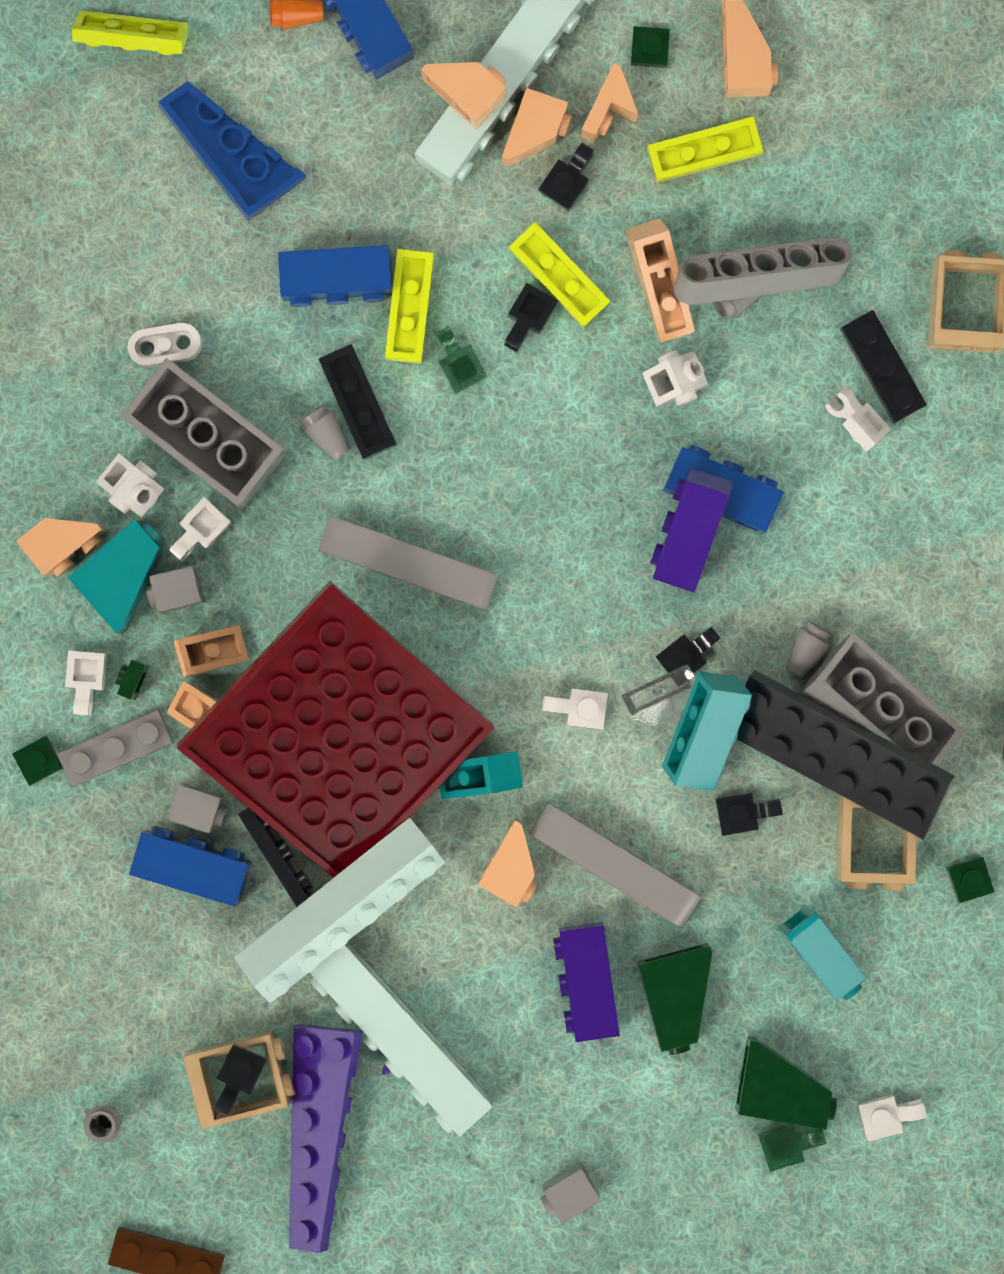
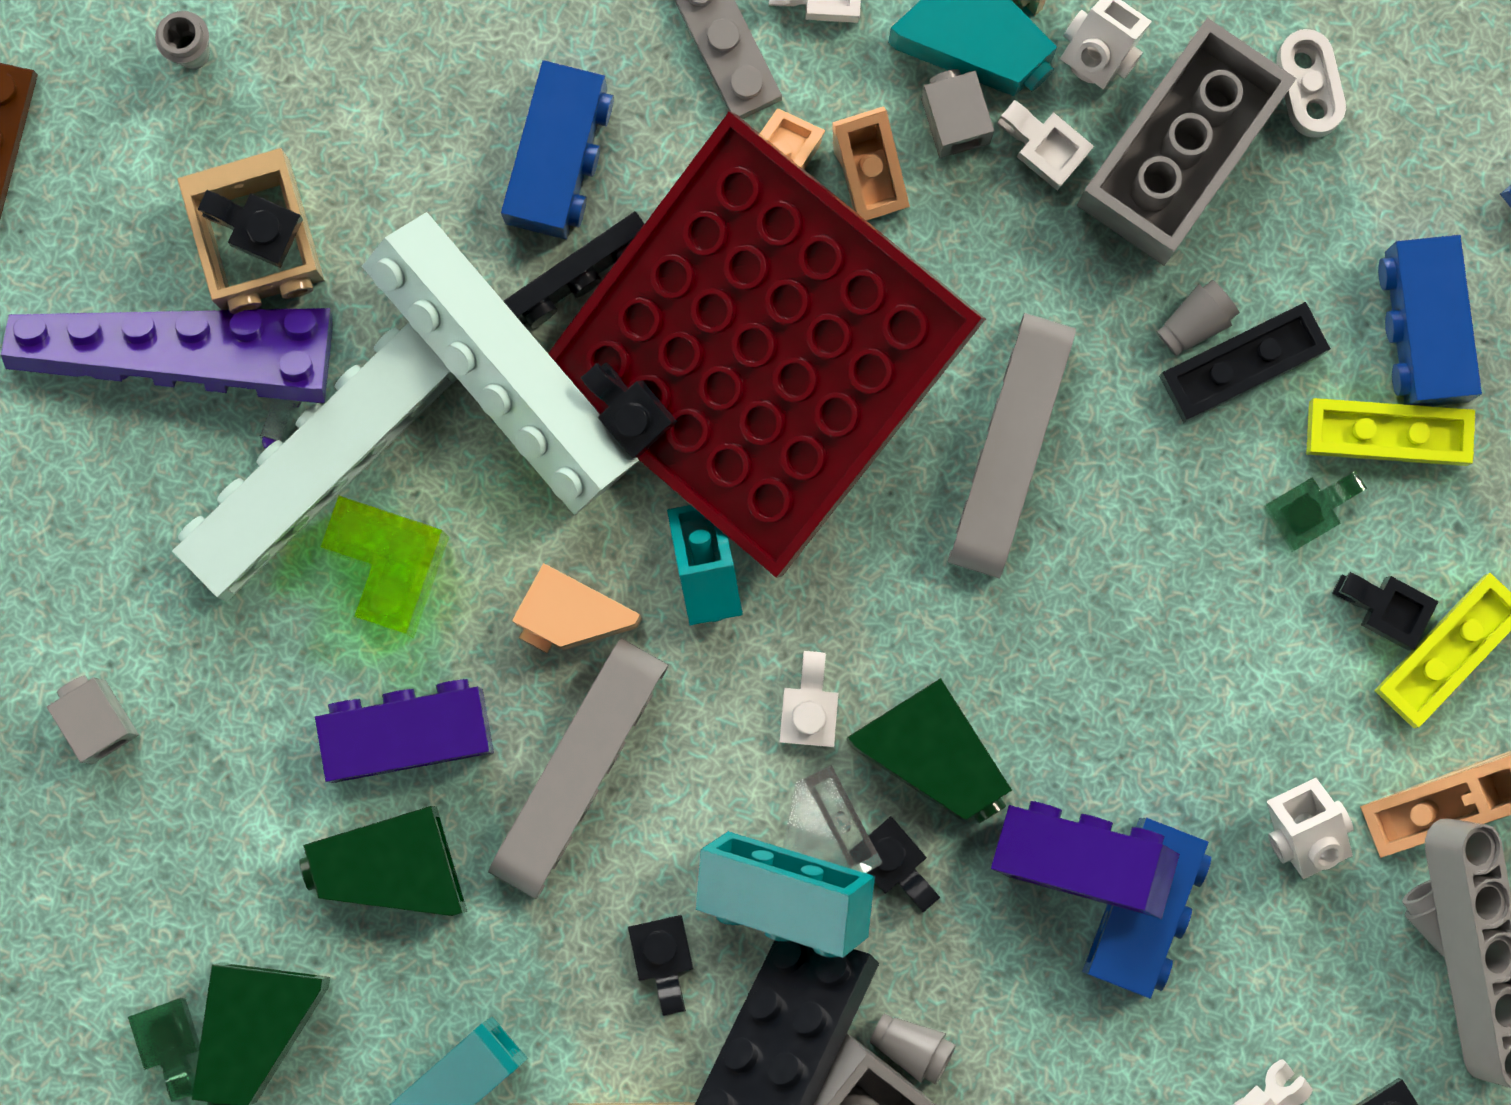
camera: 85 degrees right, 5 degrees down
dark green plate [115,660,150,700] -> none
light grey brick [167,783,228,833] -> none
none -> clear neon green brick [320,495,449,639]
none -> black plate [581,363,678,459]
none -> dark green slope [846,678,1012,824]

